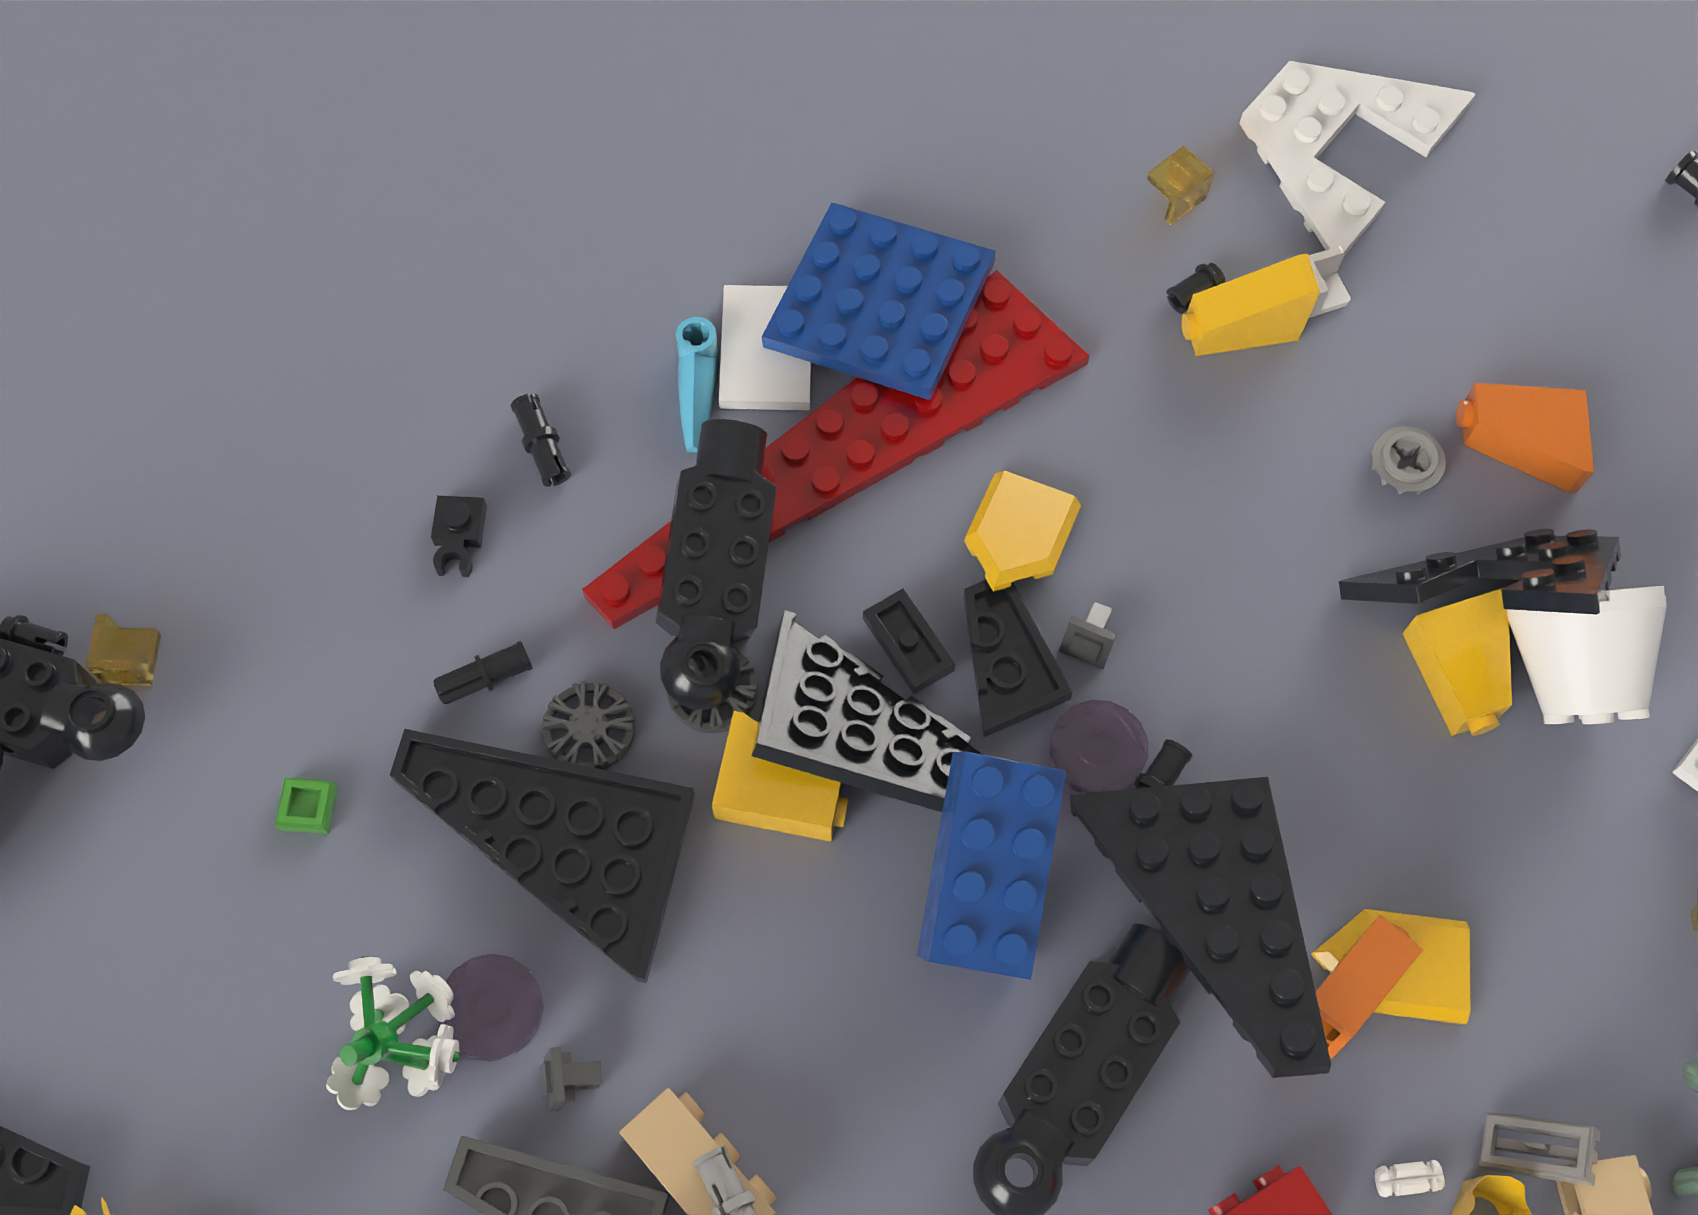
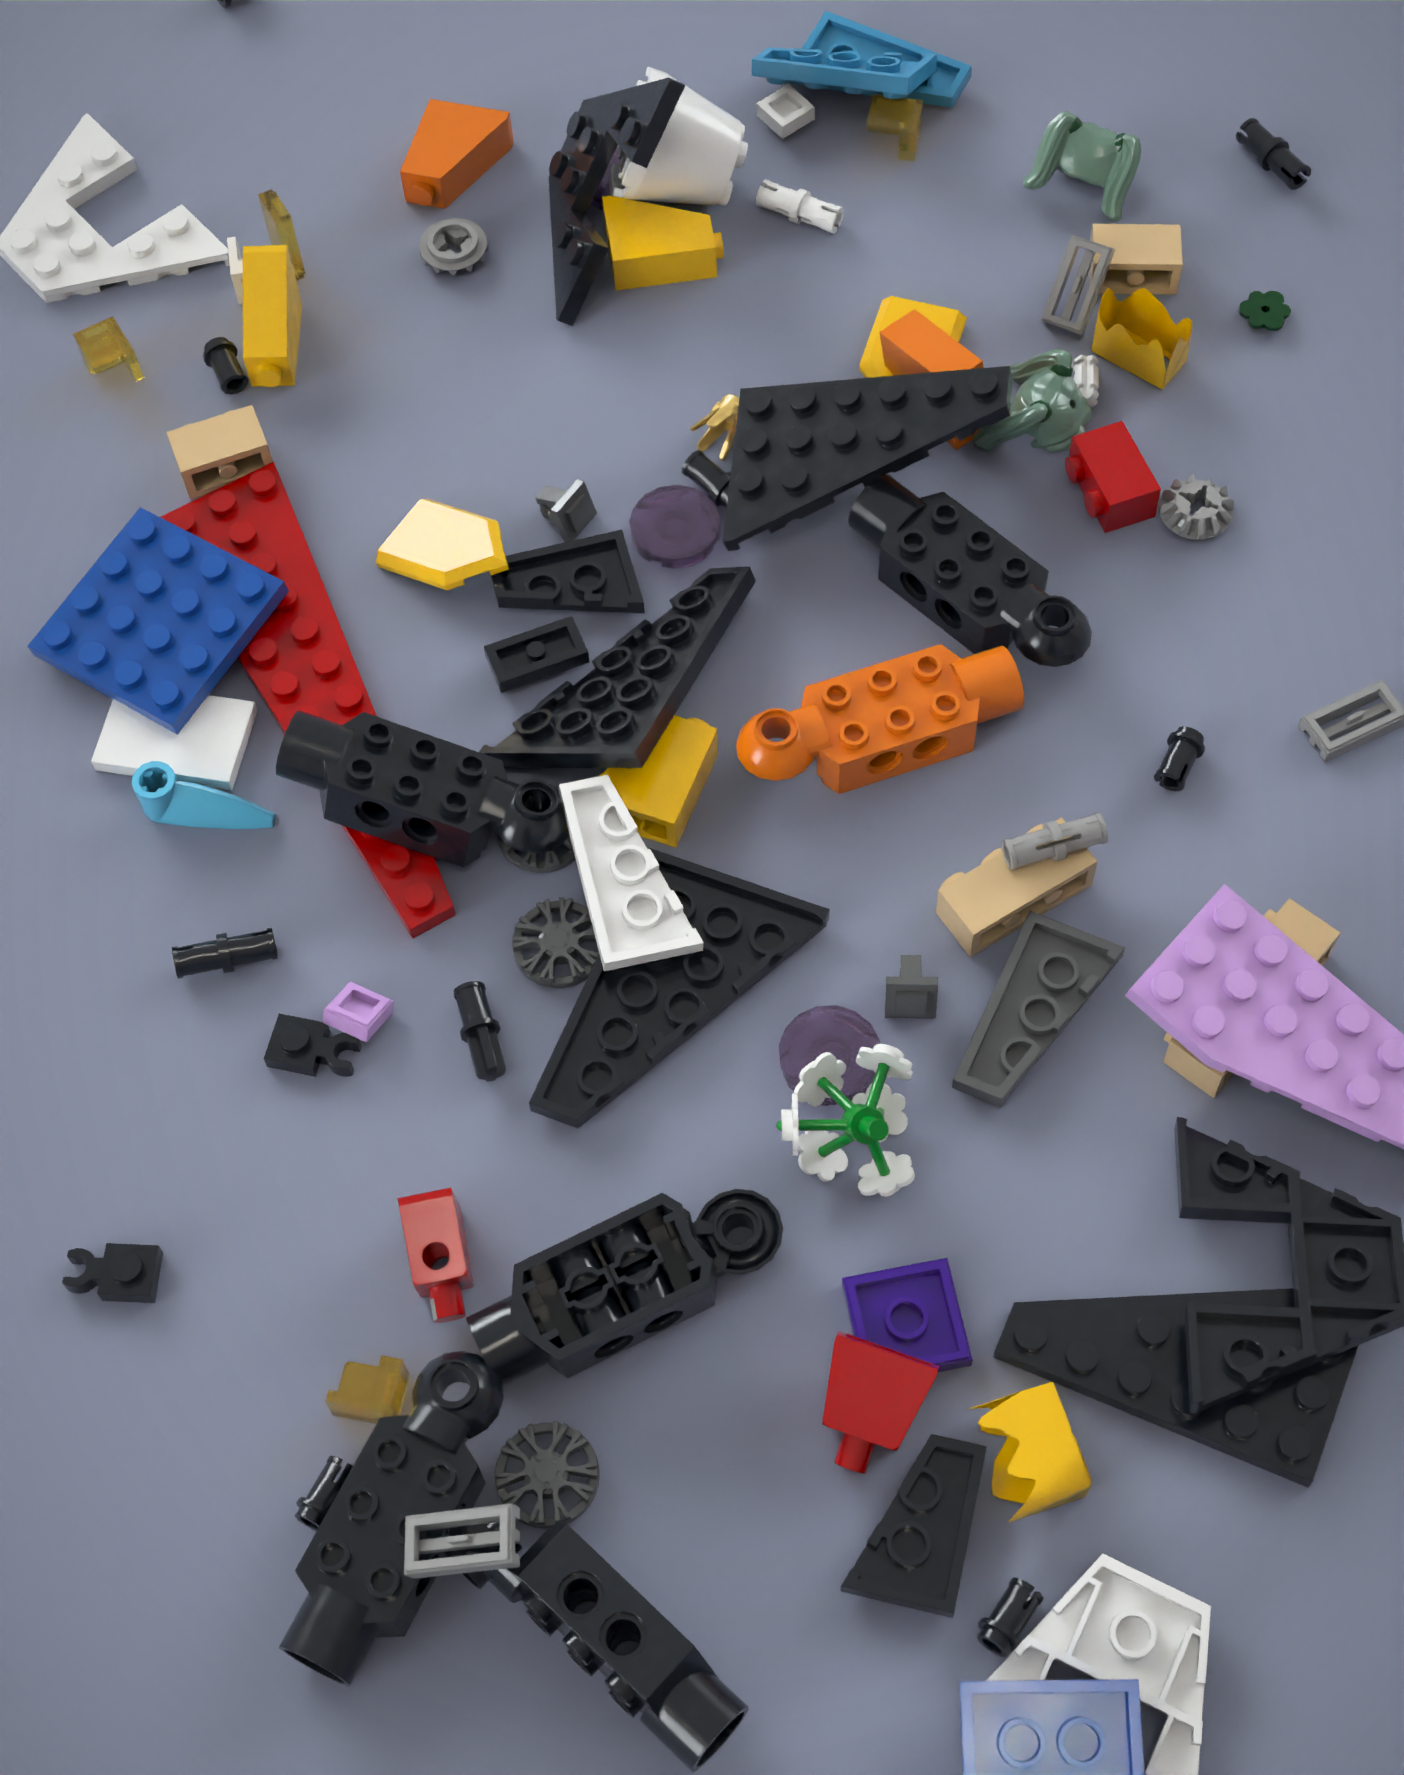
camera: 75 degrees left, 5 degrees down
bright green tile [275,777,338,834] -> none
blue brick [917,751,1066,980] -> none
none -> black plate [62,1243,163,1303]
none -> tan brick [166,405,273,500]
none -> clear yellow tile [258,189,305,281]
none -> lavender tile [323,982,394,1042]
none -> torso [397,1187,474,1323]
none -> black brick [466,1189,783,1386]
none -> dark grey wheel [495,1421,600,1528]
none -> white wing [559,775,704,971]
none -> pearl gold piece [689,394,739,461]
none -> orange brick [736,644,1024,794]
none -> white pin [756,179,844,234]
none -> red torso [822,1331,939,1474]
none -> dark purple tile [842,1258,972,1372]
none -> sand green hair [973,348,1092,452]

